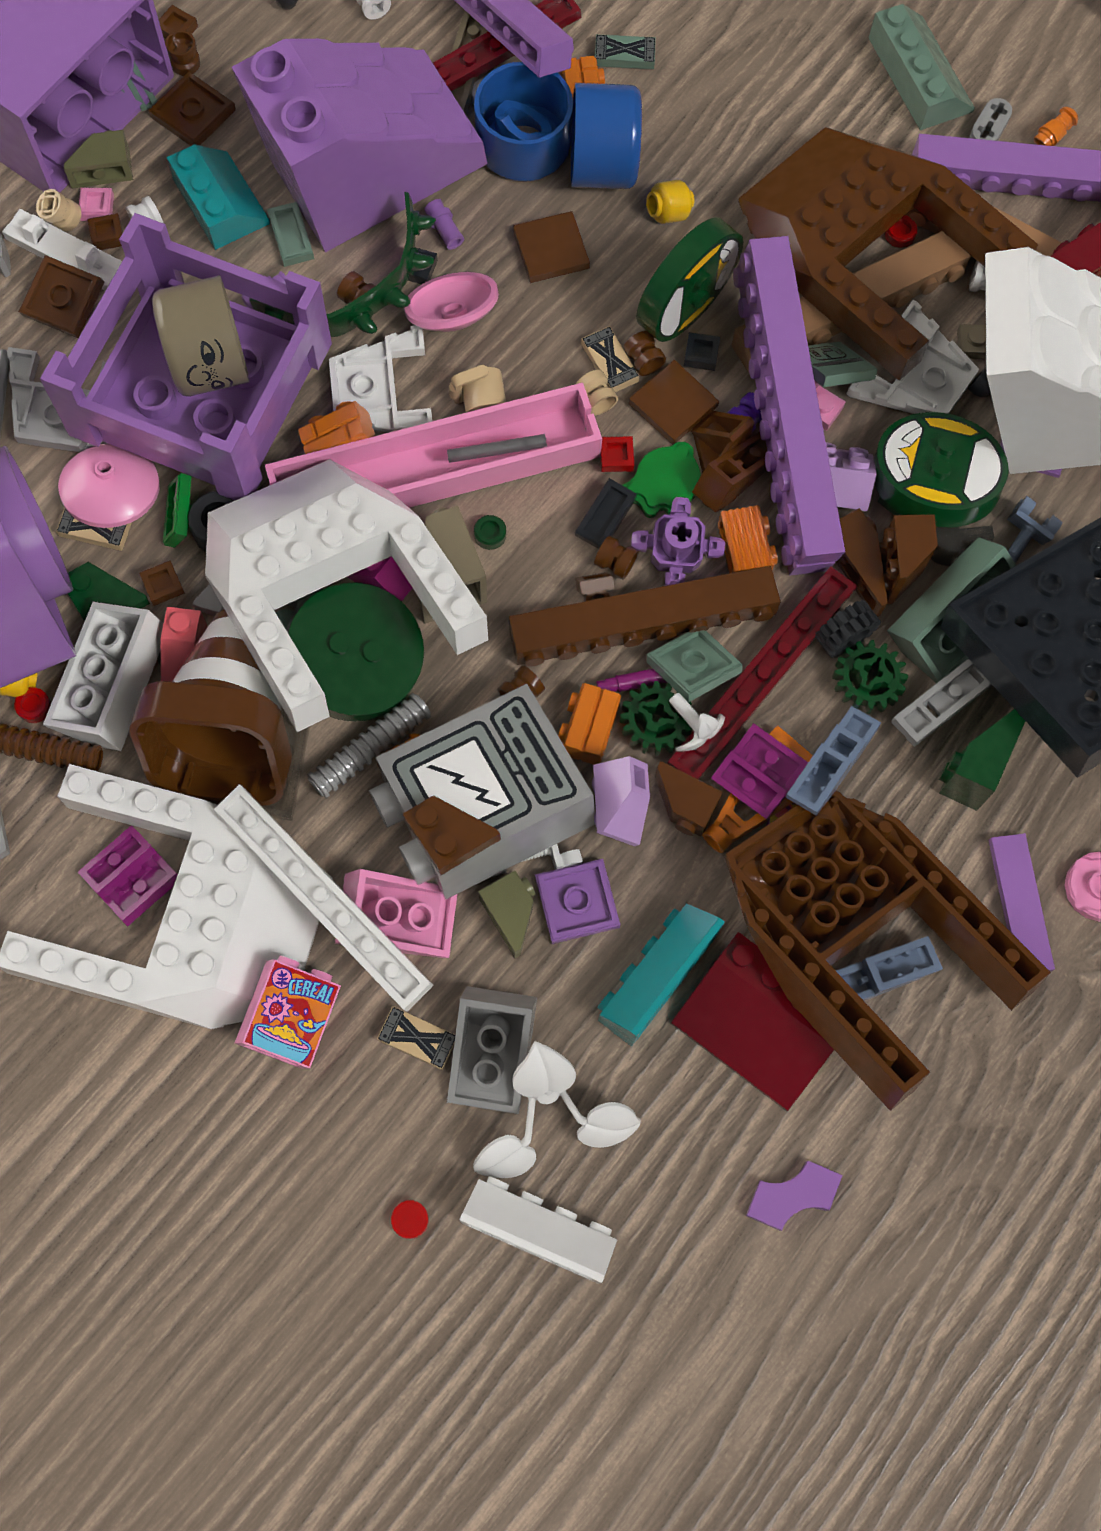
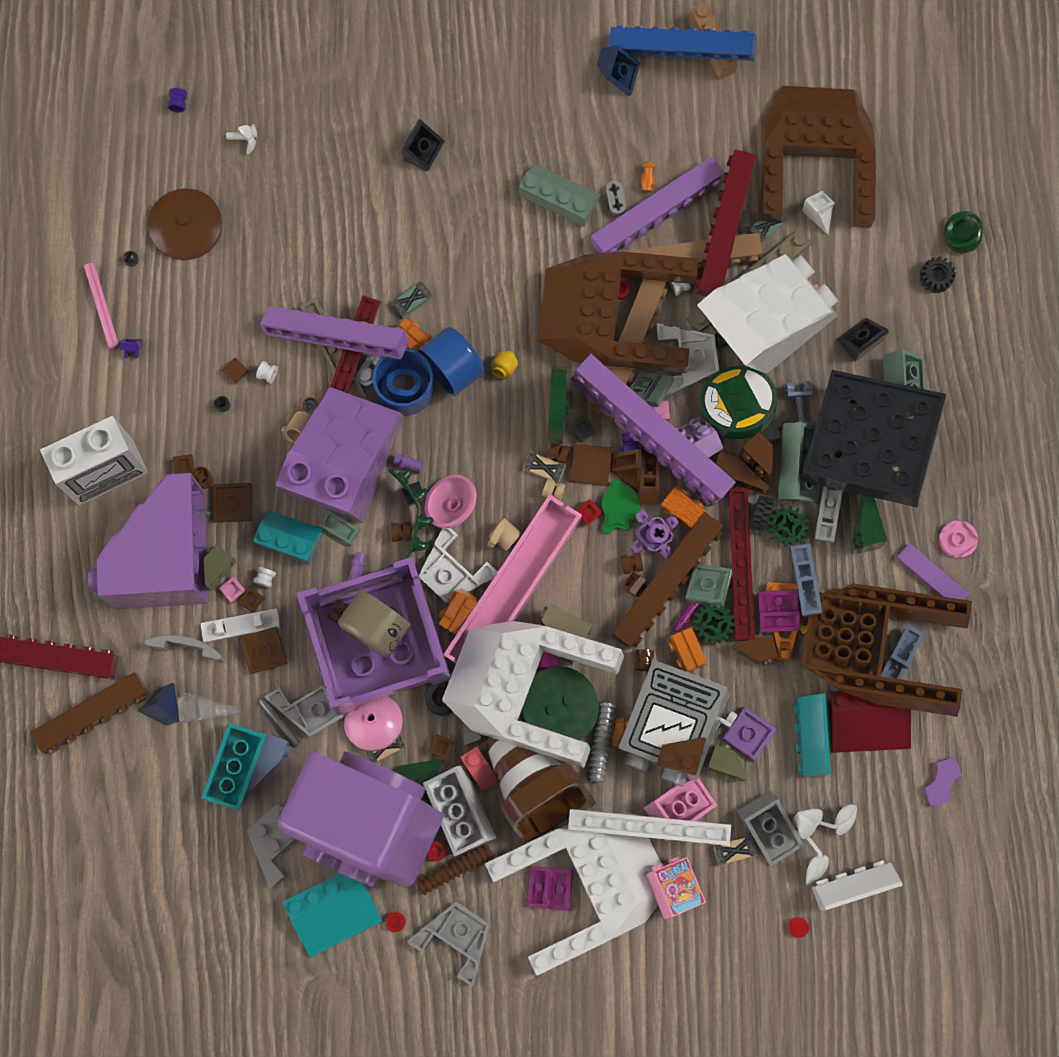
camera: 35 degrees left, 5 degrees up
tan wheel [36,189,81,232] -> none
green plate [163,473,192,548] -> none
flat silver bar [447,434,547,463] -> none
dark green tile [474,515,507,550] -> none
reddish brown tile [513,211,590,283] -> none
black tile [575,478,637,549] -> none
lavender slope [592,756,650,846] -> none
white plant [669,693,725,751] -> none

